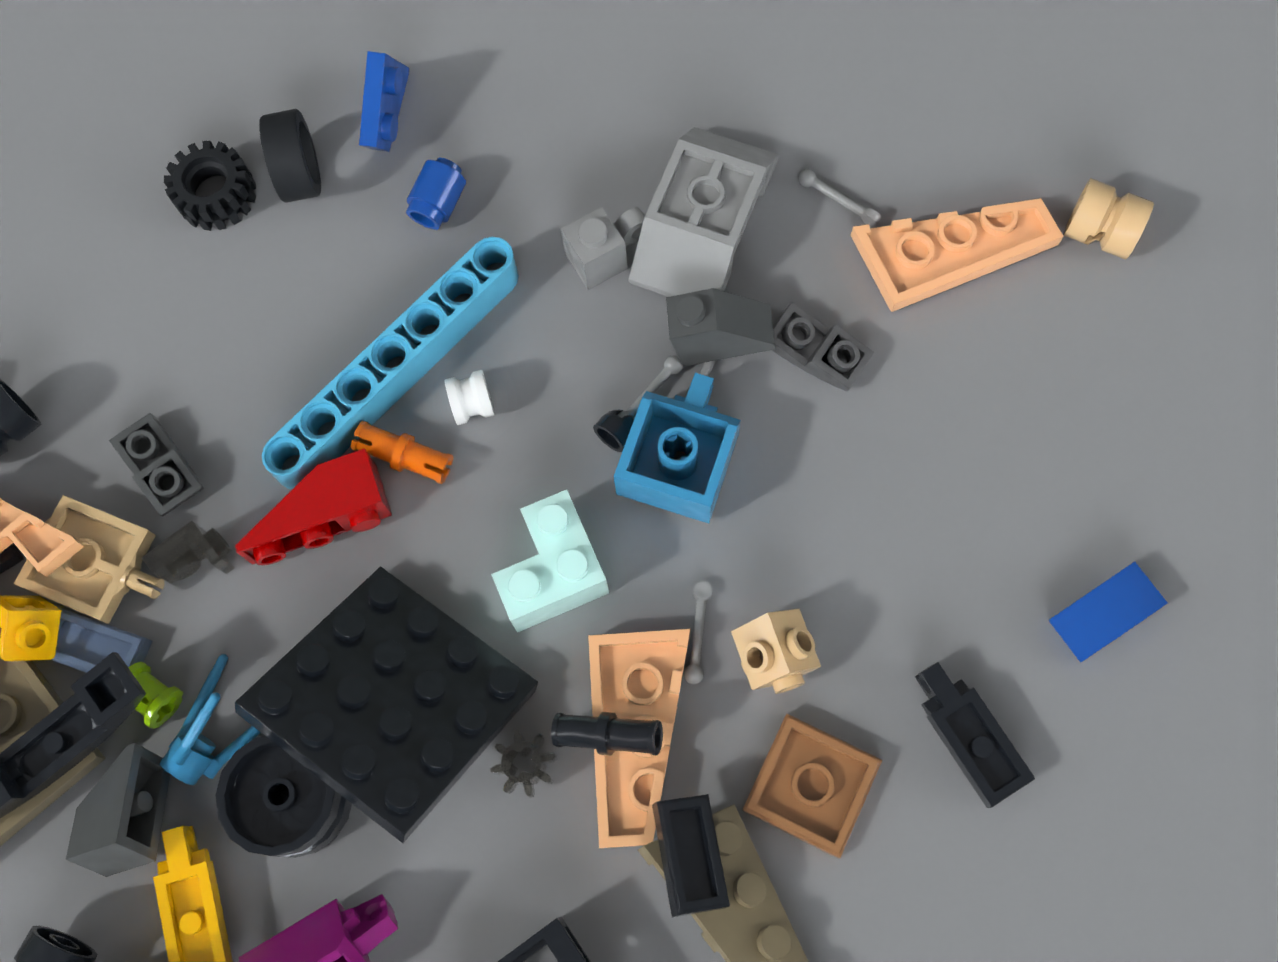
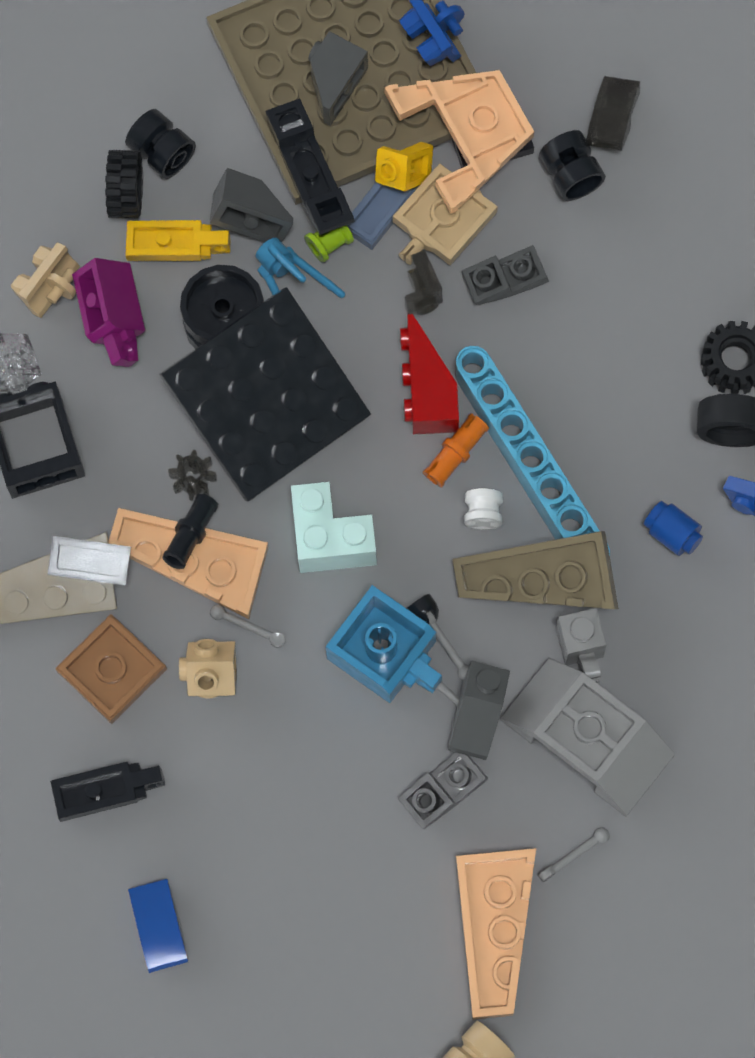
camera: 105 degrees right, 0 degrees up
none -> dark tan wing [452,531,619,609]

